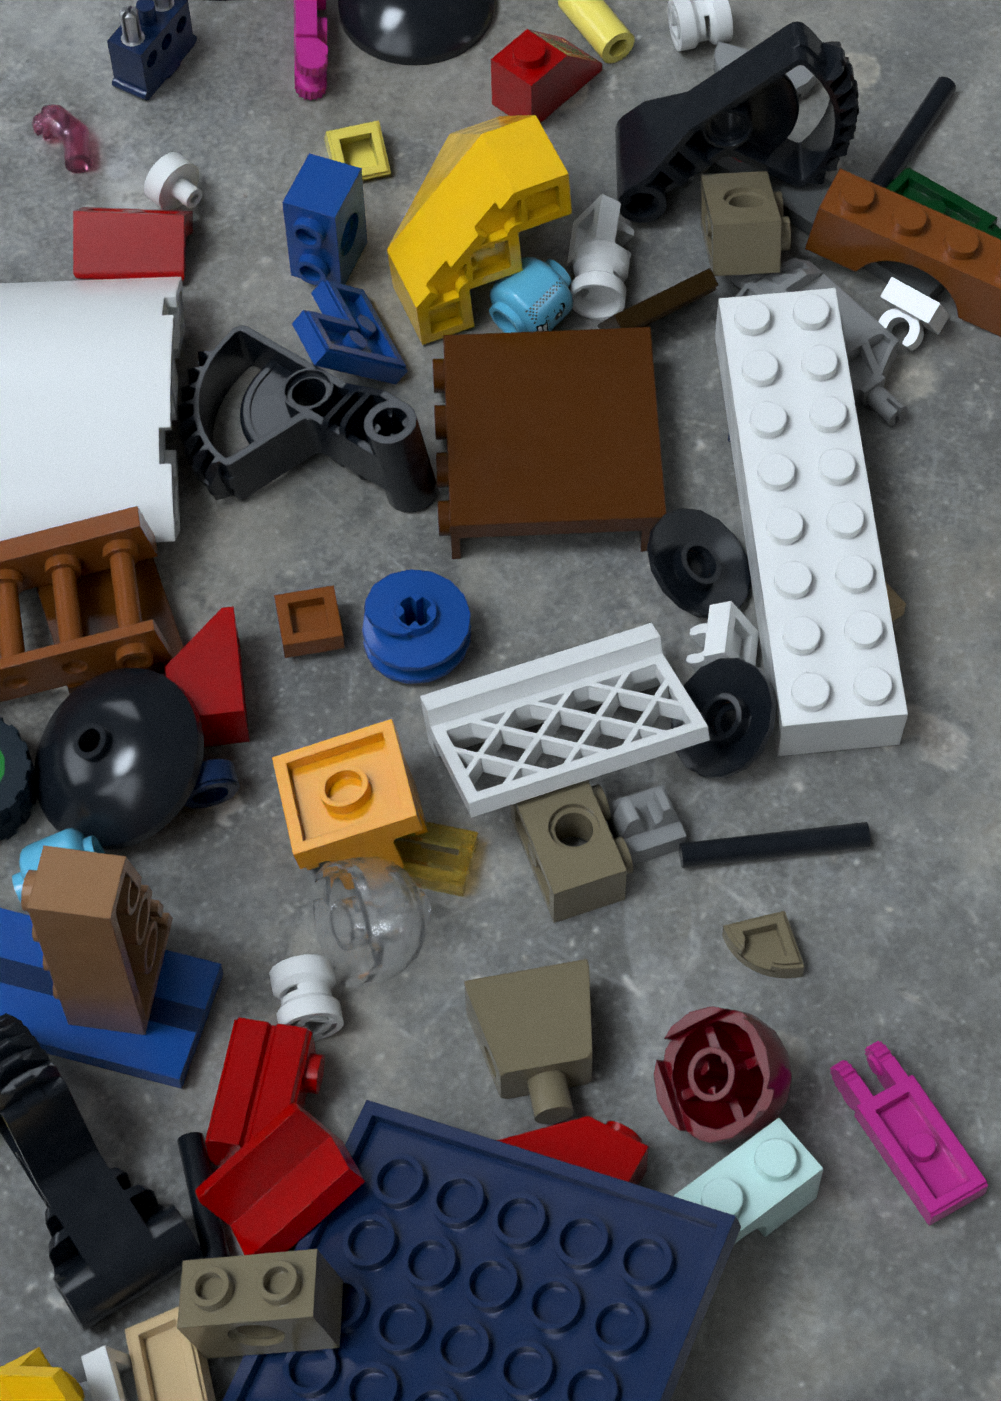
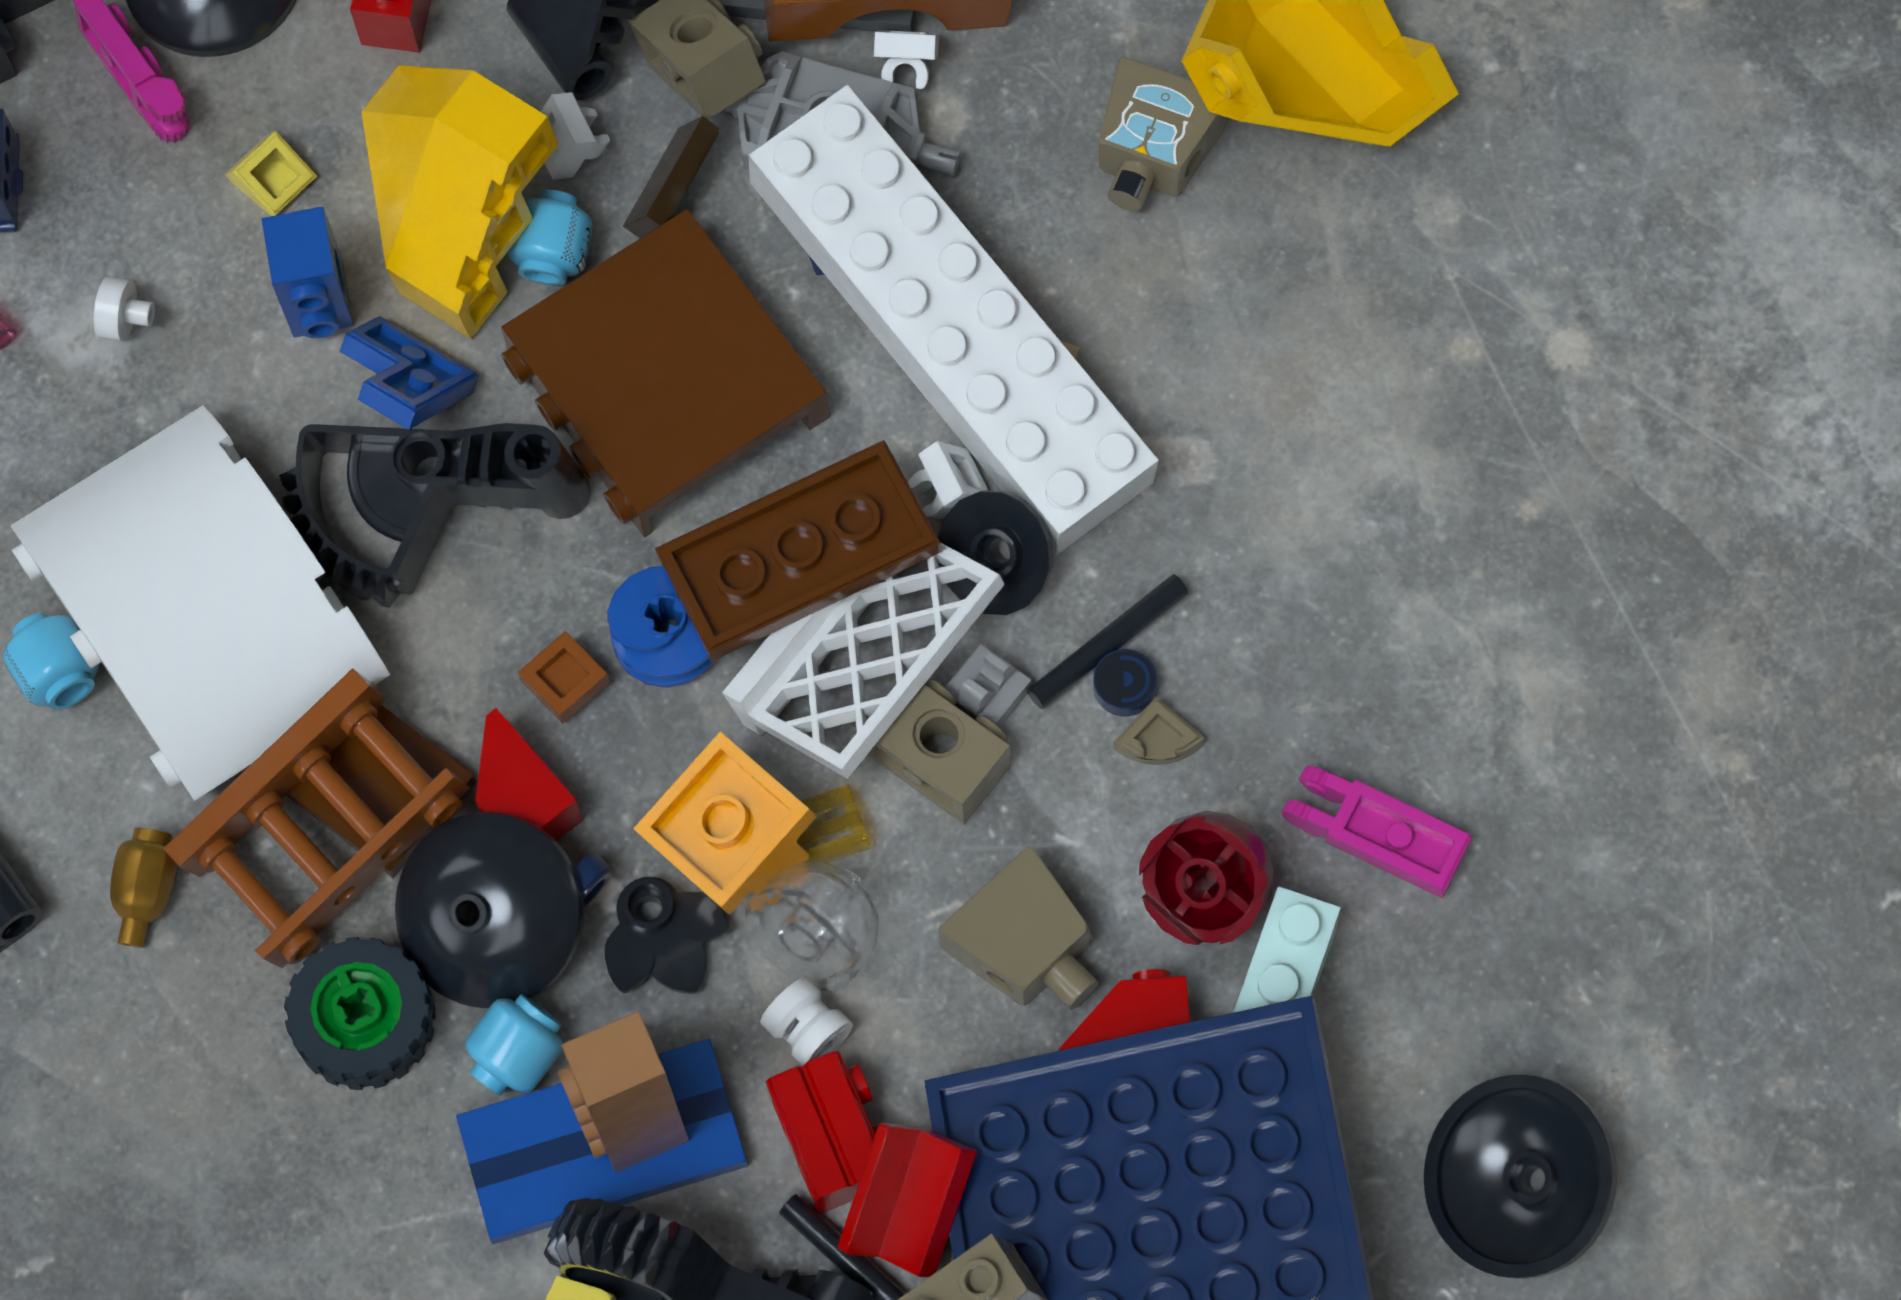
camera: 30 degrees left, 10 degrees up
red panel [73,207,193,281] -> none
white wheel [570,240,630,320] -> none
black dish [647,508,751,619] -> none
none -> black plate [605,877,730,994]
none -> reddish brown tile [655,440,942,662]
none -> black tile [1093,649,1157,717]

